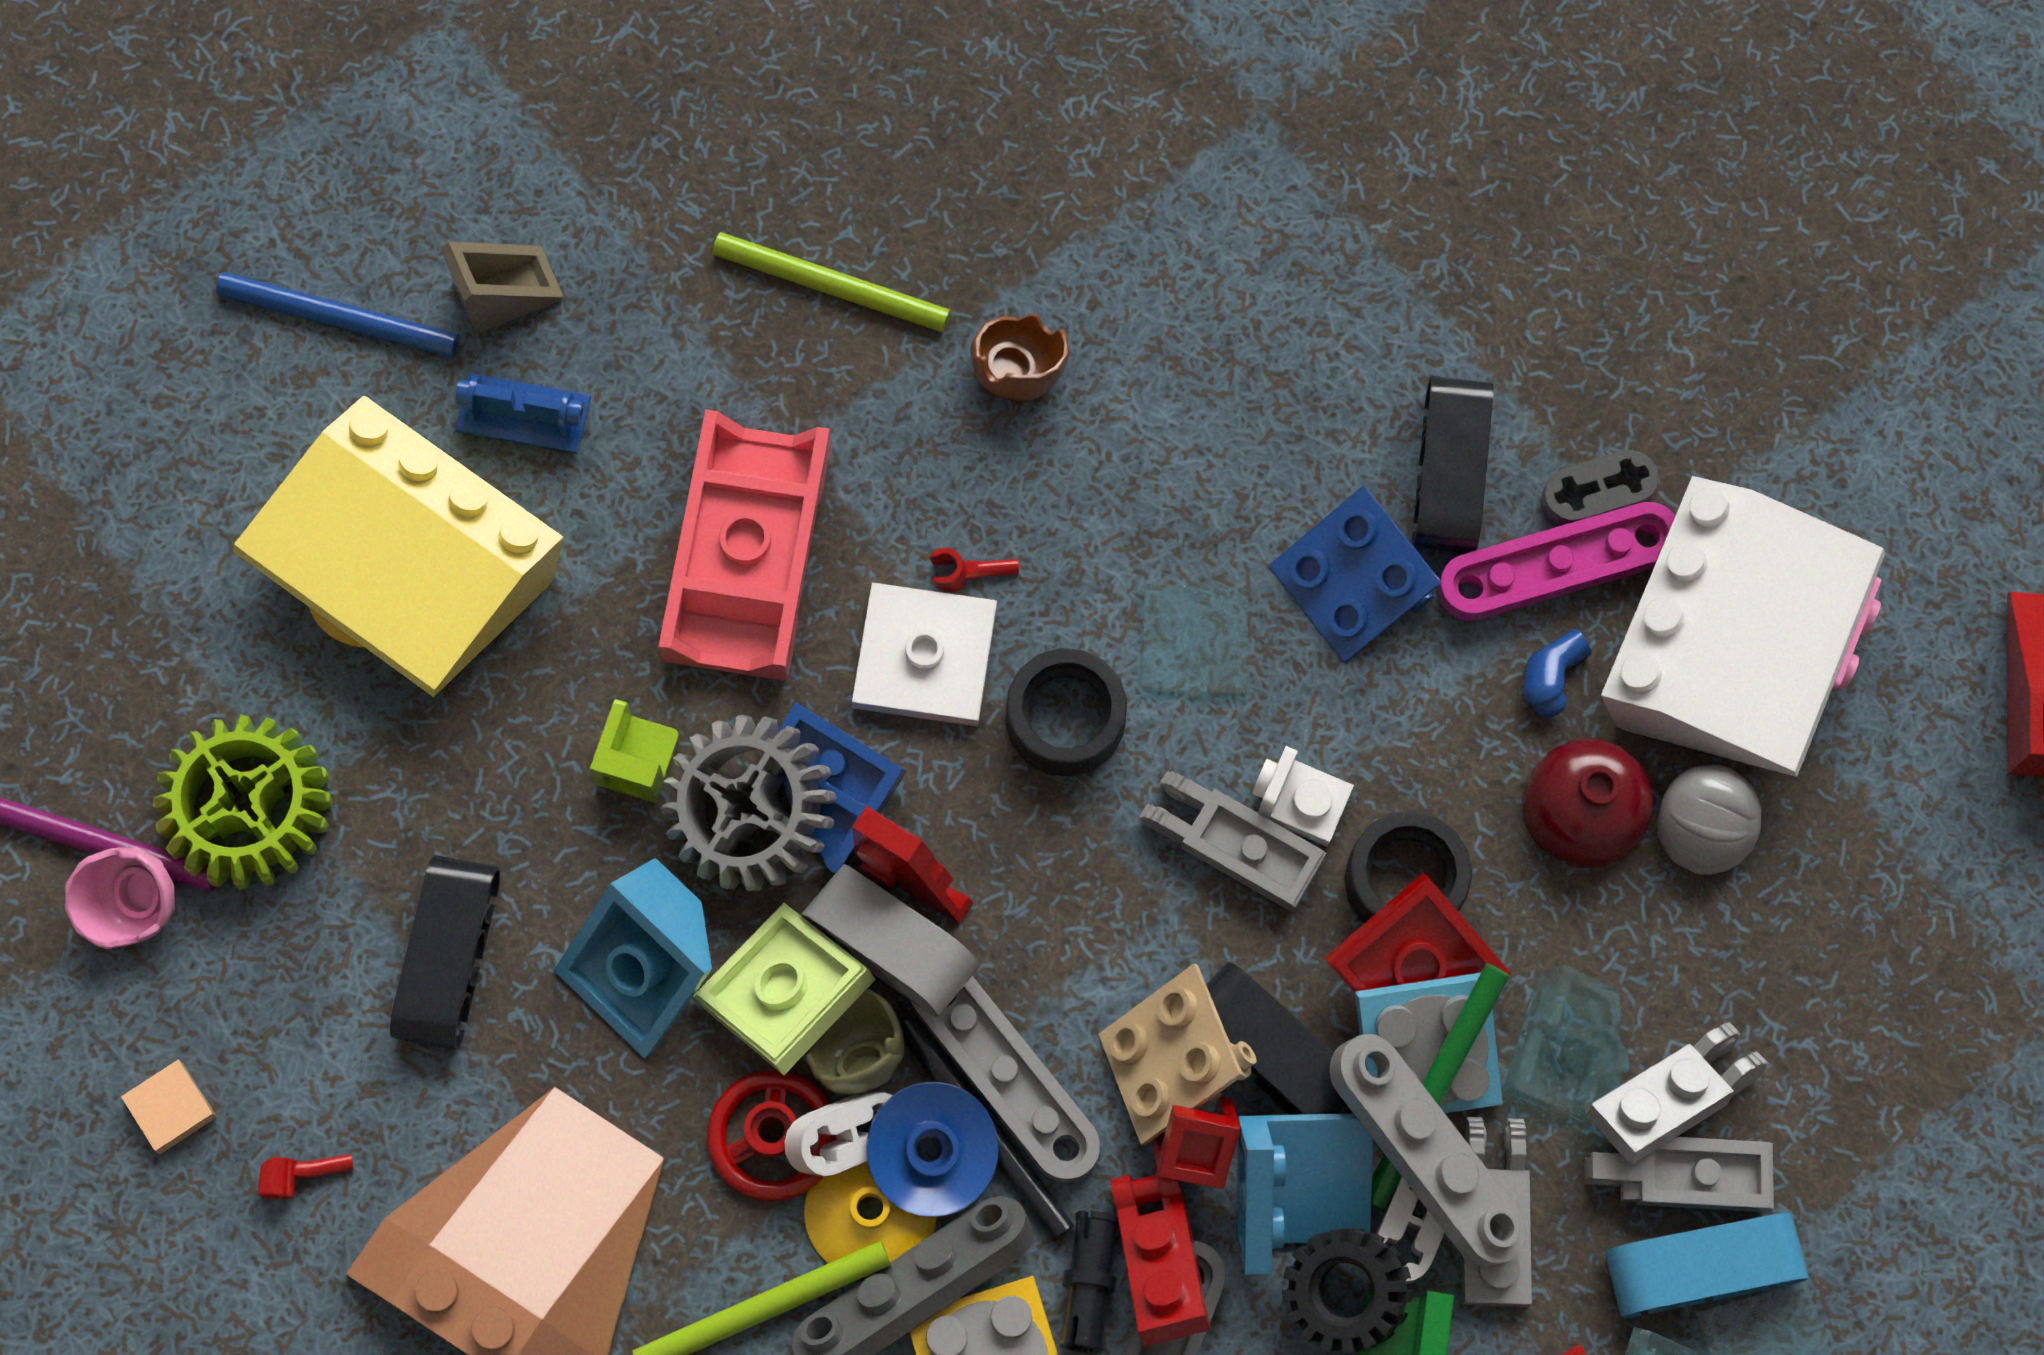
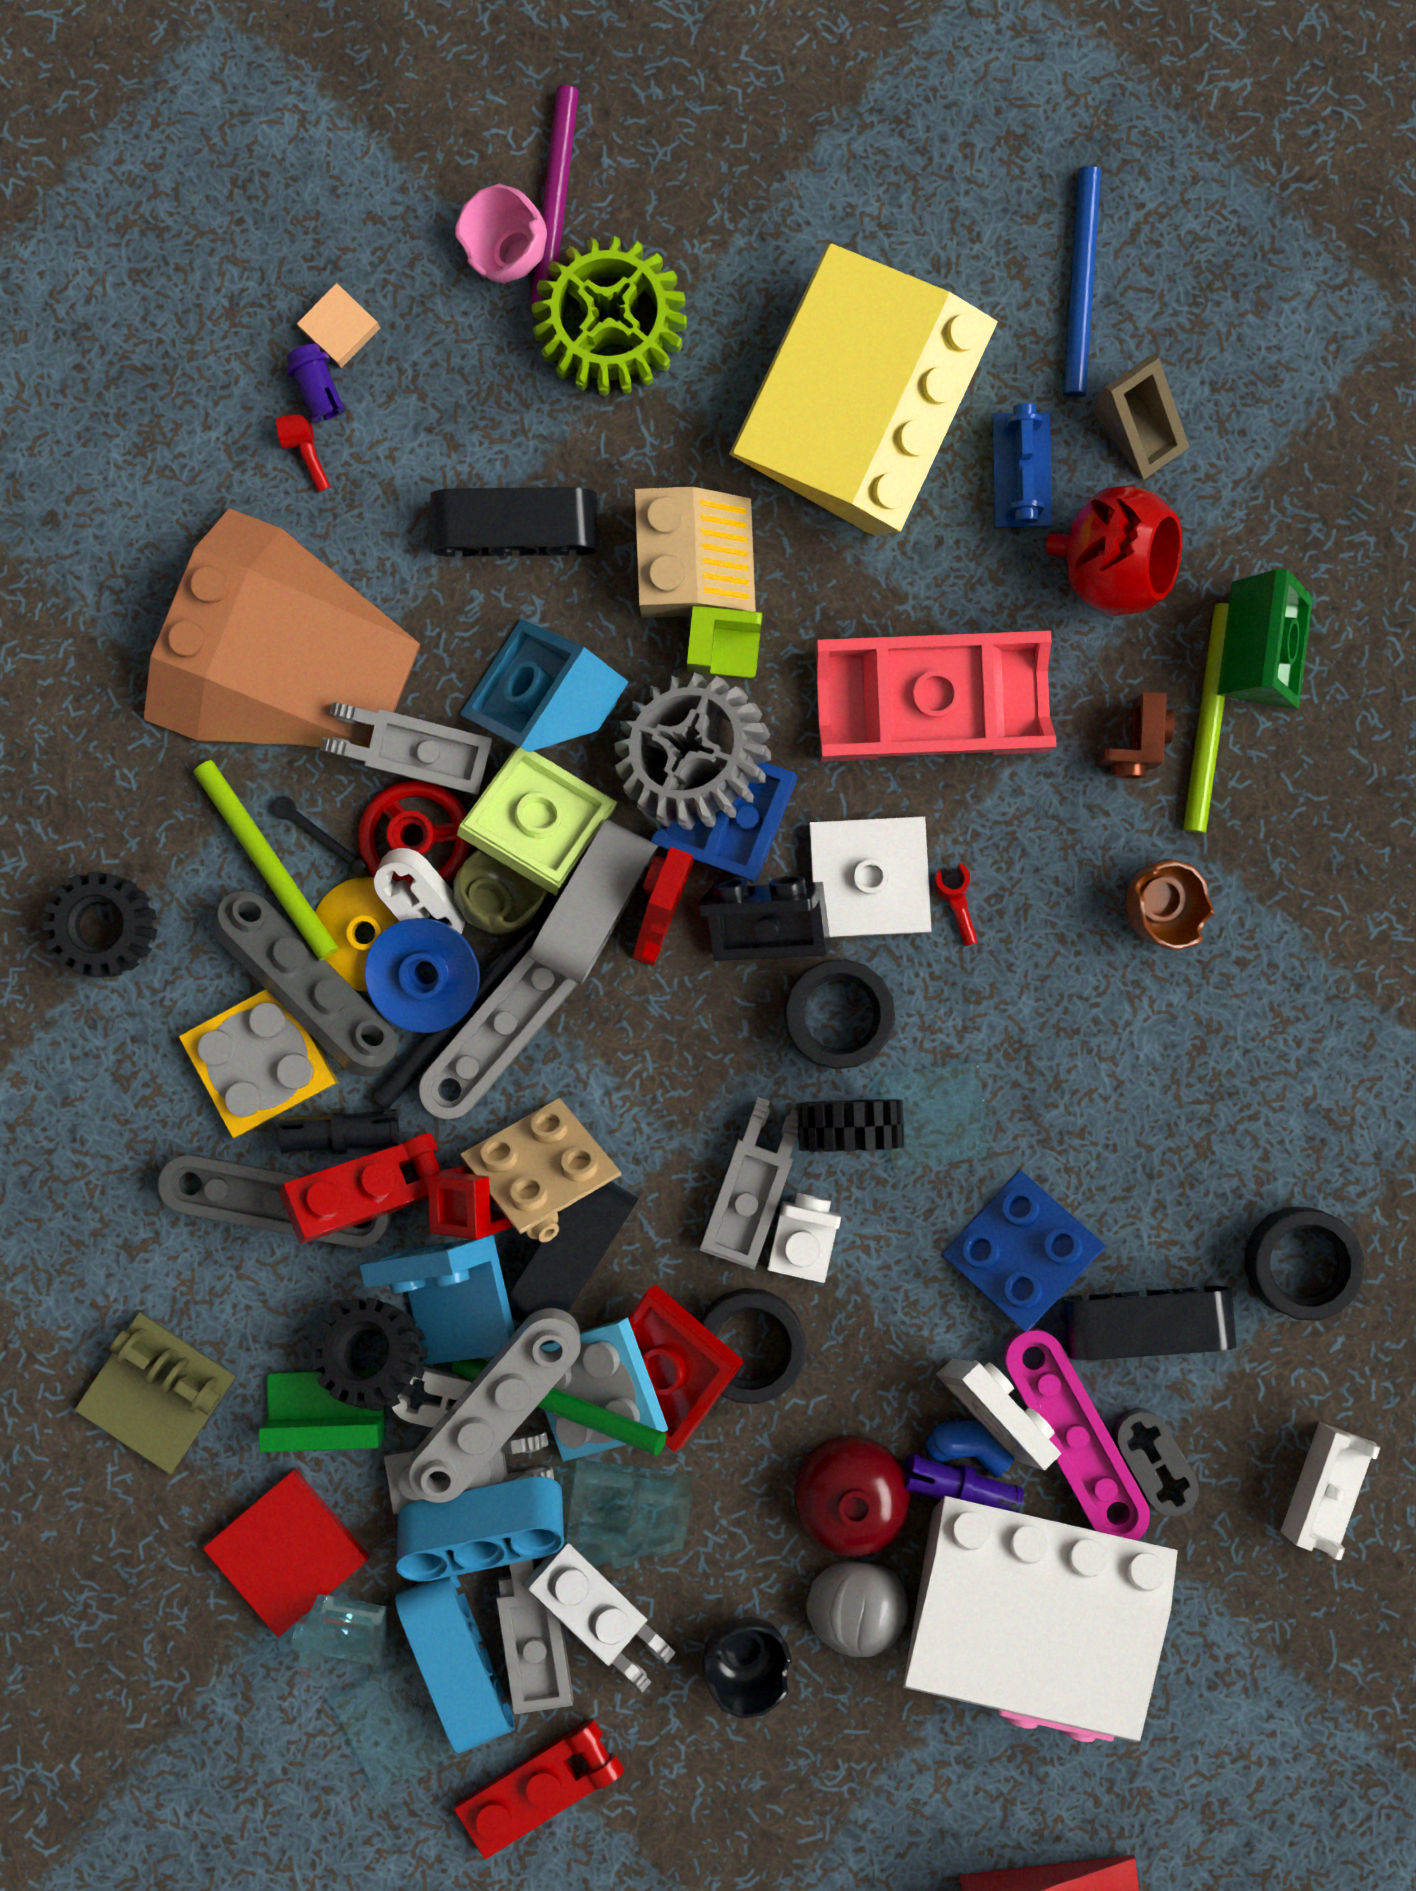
camera: 85 degrees right, 15 degrees up
none -> black hinge [272,796,370,879]
none -> dark purple pin [285,344,346,423]
none -> light grey hinge [320,702,492,795]
none -> dark azure beam [396,1476,564,1582]
none -> red plate [454,1718,625,1860]
none -> tan slope [635,487,756,618]
none -> black bracket [697,875,831,961]
none -> black hair [702,1617,792,1719]
none -> black tyre [797,1099,905,1152]
none -> dark purple pin [904,1453,1023,1513]
none -> white plate [936,1359,1062,1471]
none -> red piece [1046,485,1183,616]
none -> copper bracket [1096,692,1175,779]
none -> green slope [1217,569,1313,710]
none -> black tyre [1244,1207,1365,1321]
none -> white hinge [1281,1422,1380,1560]

